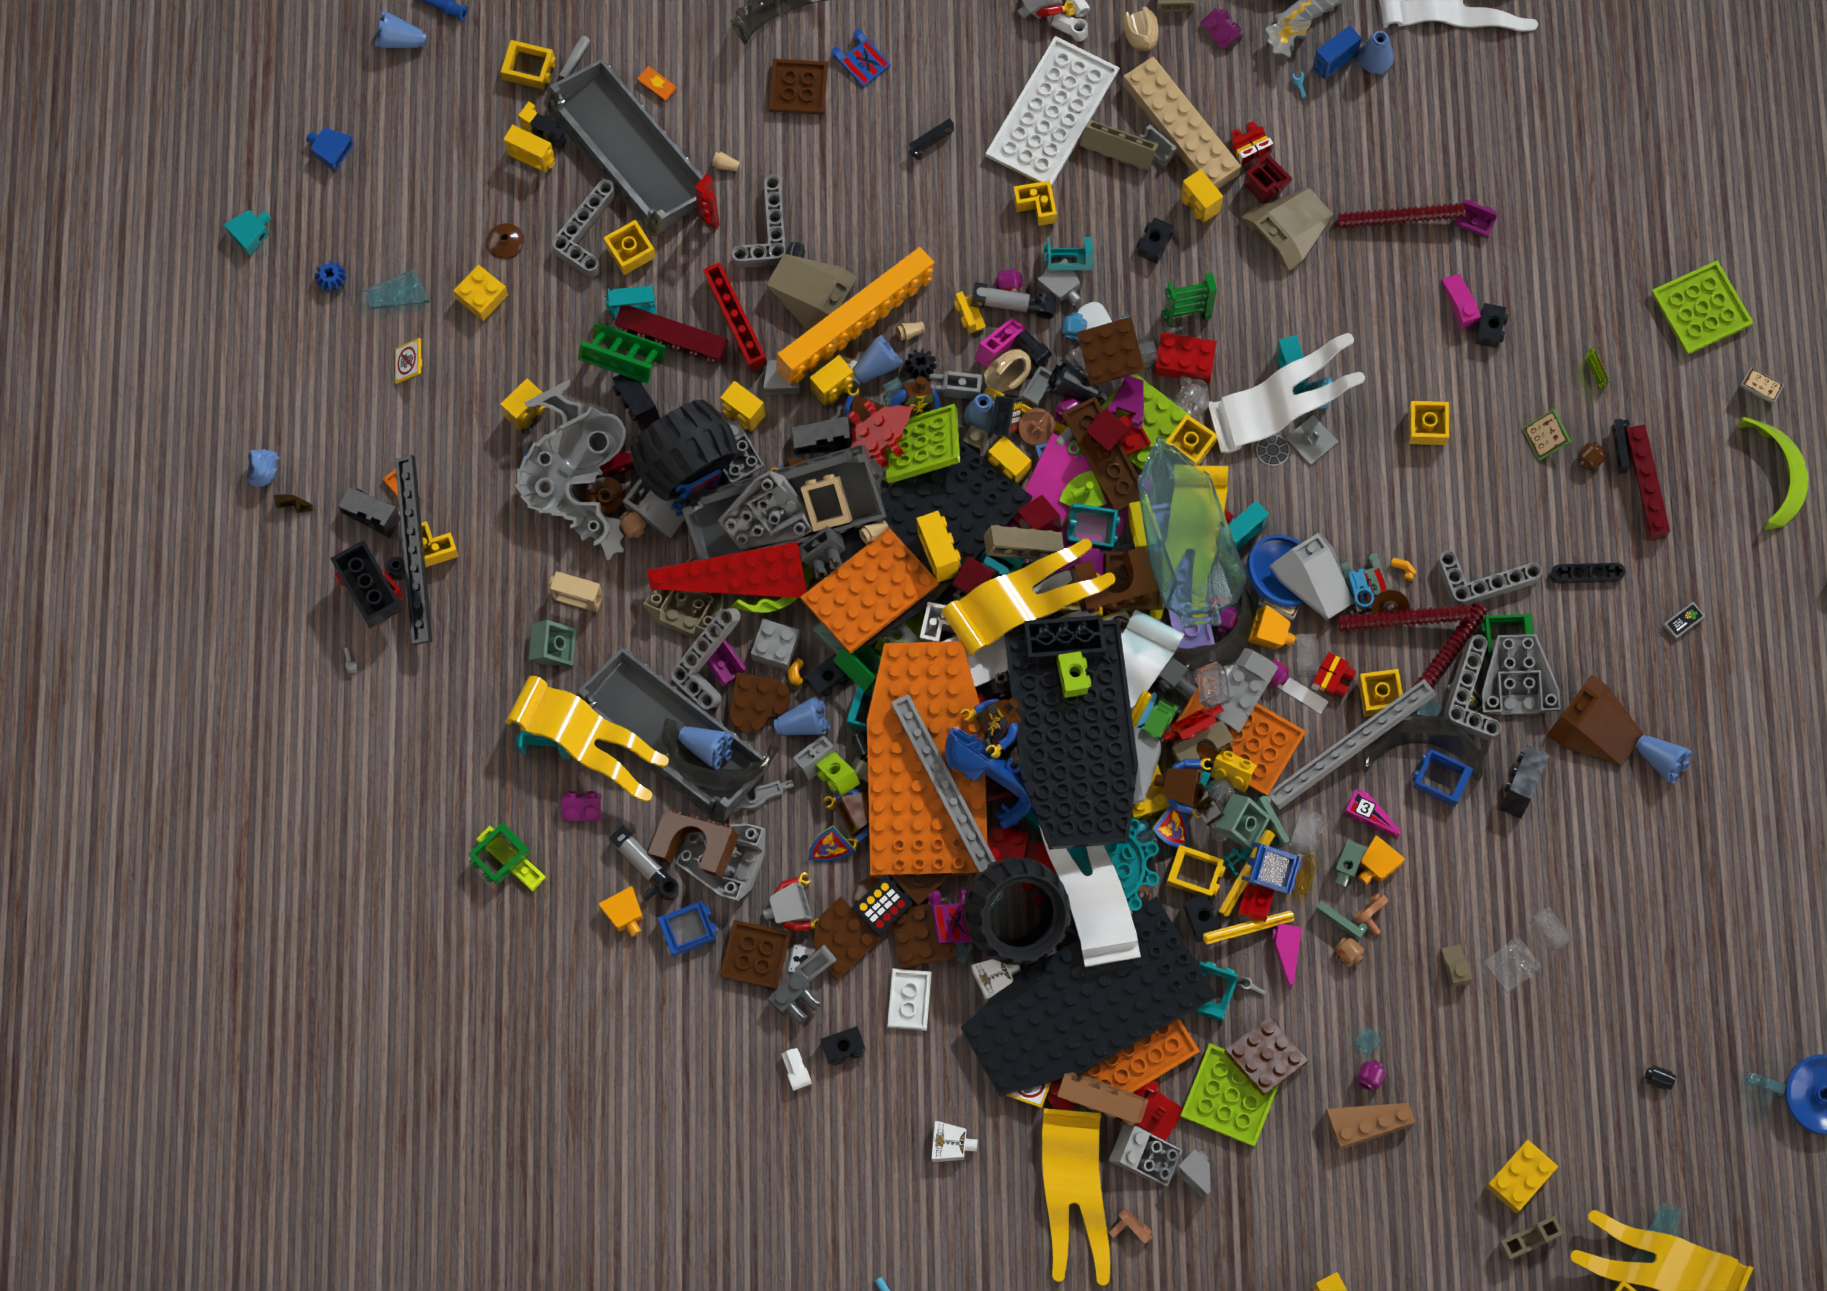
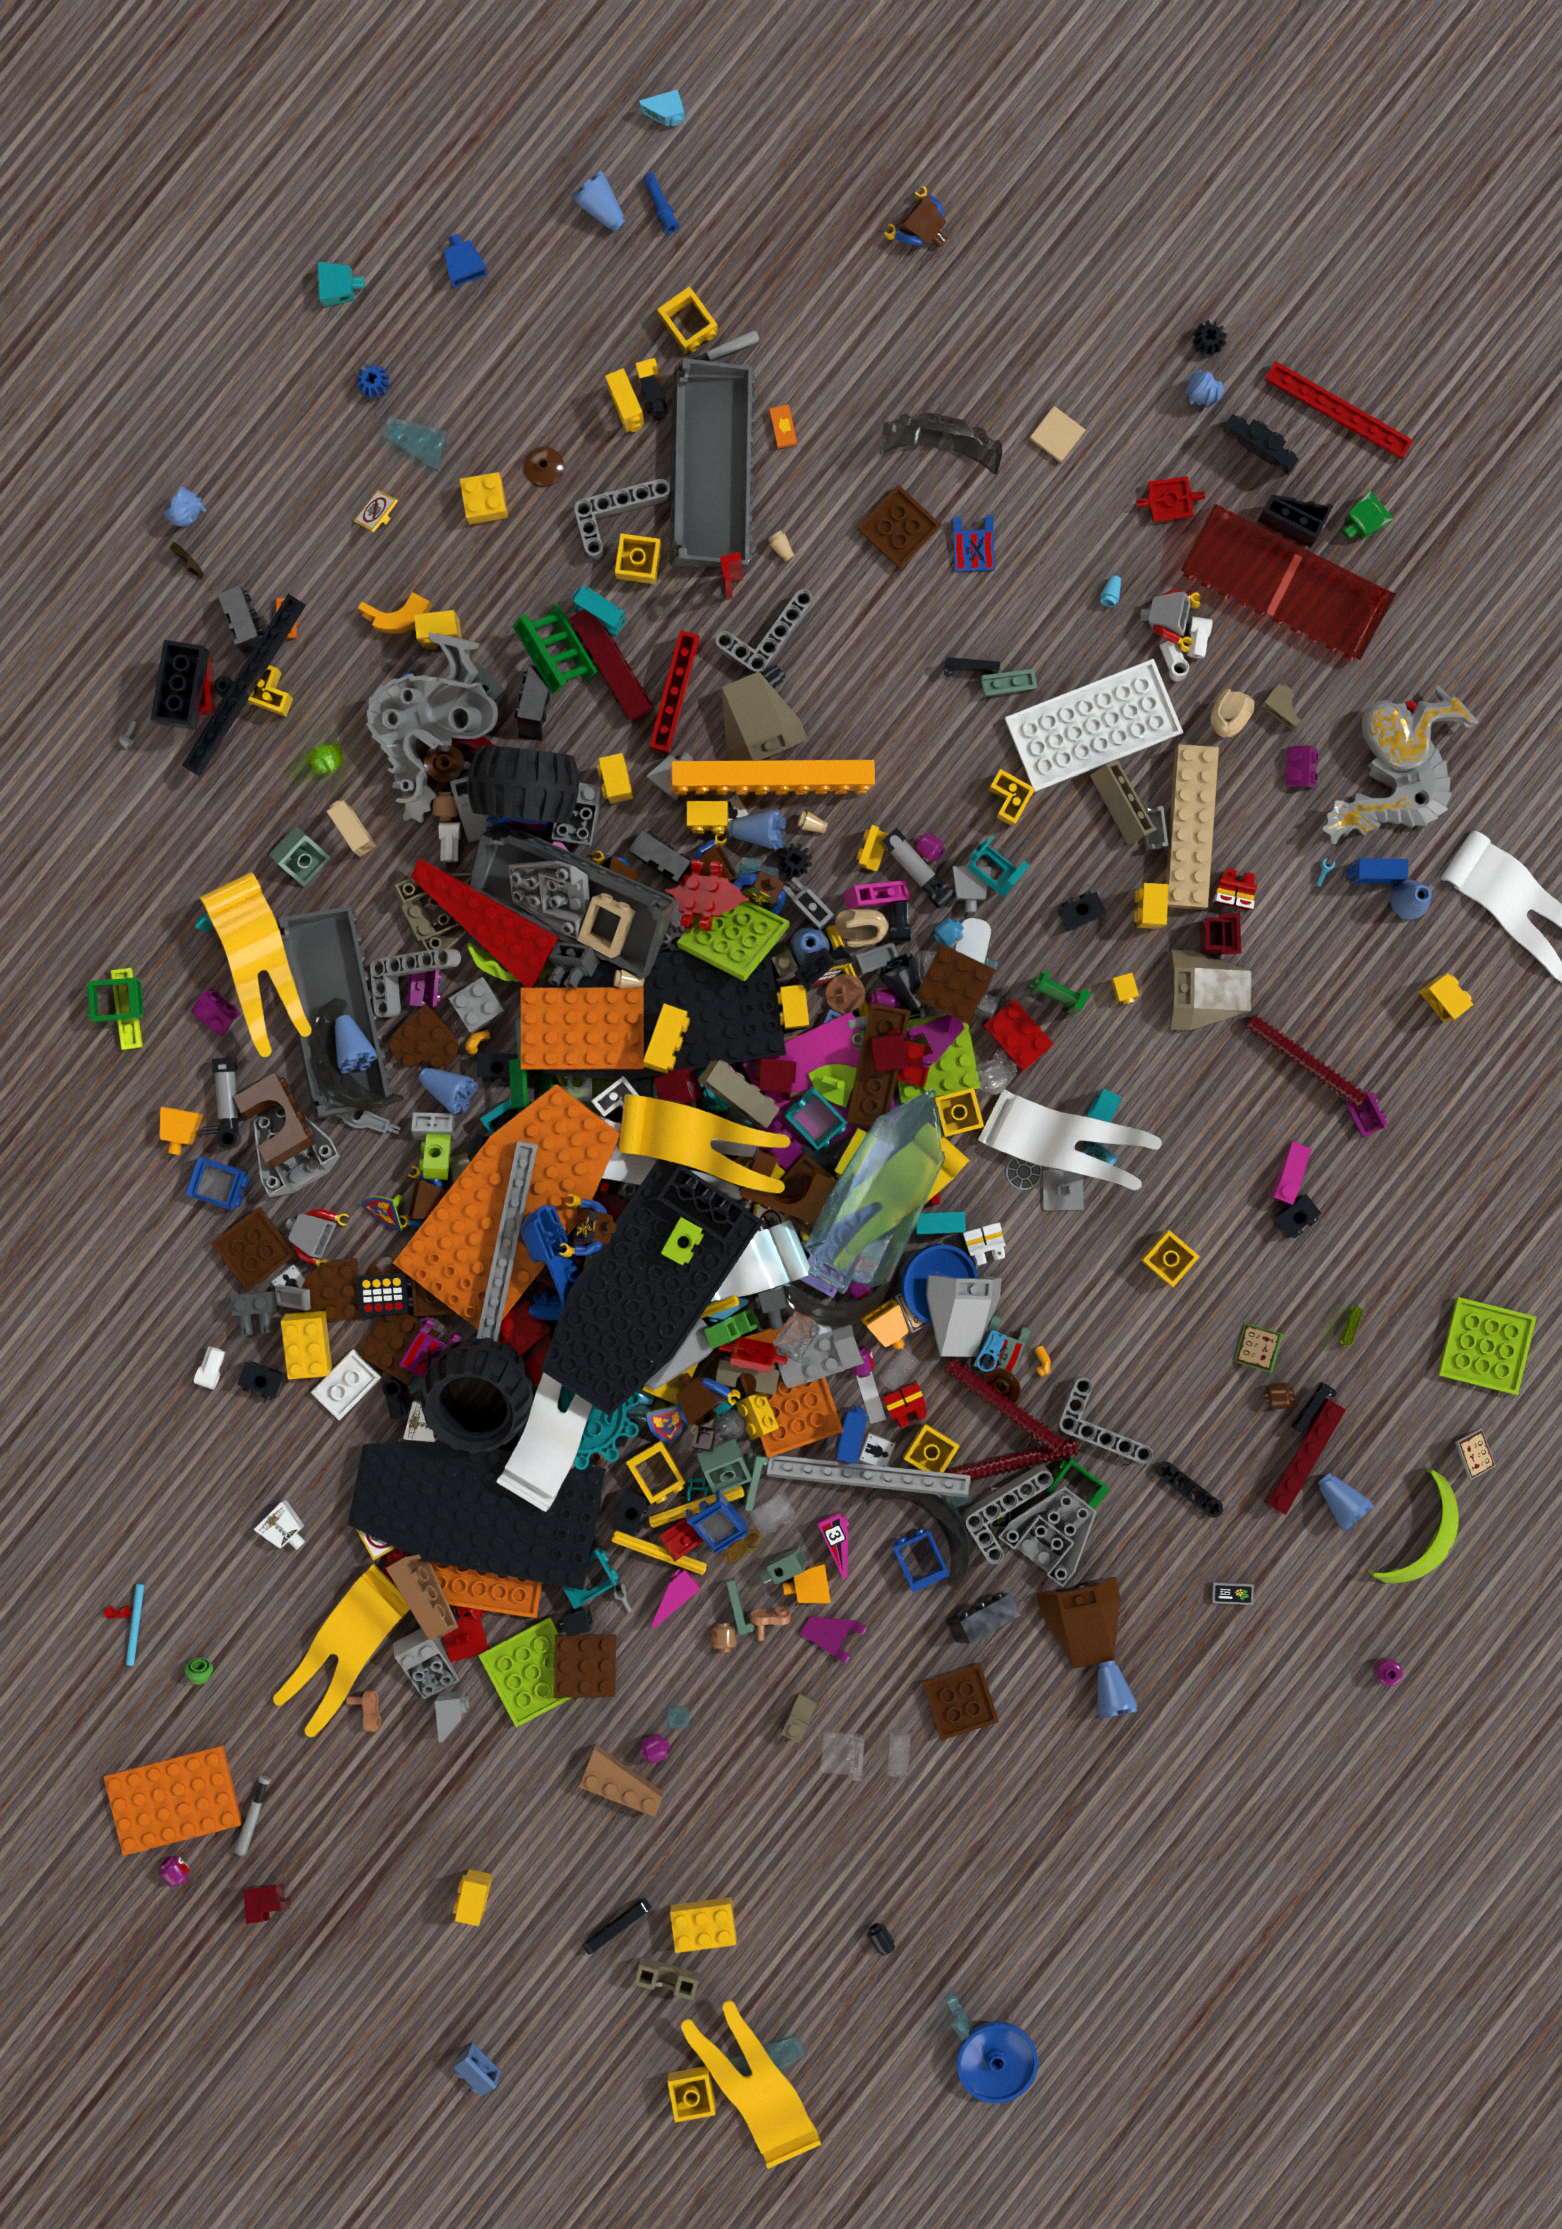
camera: 40 degrees right, 15 degrees up
none -> yellow brick [281,1311,332,1379]
none -> clear neon green cone [304,740,344,775]
none -> light orange arch [358,592,432,634]
none -> black piece [383,1377,408,1419]
none -> white piece [439,822,461,862]
none -> black brick [560,1604,594,1637]
none -> black beam [582,1898,652,1955]
none -> magenta flag [800,1616,867,1663]
none -> blue window [836,1405,868,1464]
none -> sticker [858,1432,897,1467]
none -> reddish brown plate [922,1662,999,1741]
none -> white hips [962,1222,1006,1266]
none -> sand green hinge [980,669,1037,697]
none -> medium azure cone [1100,575,1122,607]
none -> yellow brick [1110,973,1139,1005]
none -> medium blue cone [1318,1473,1374,1532]
none -> yellow brick [1418,973,1474,1022]

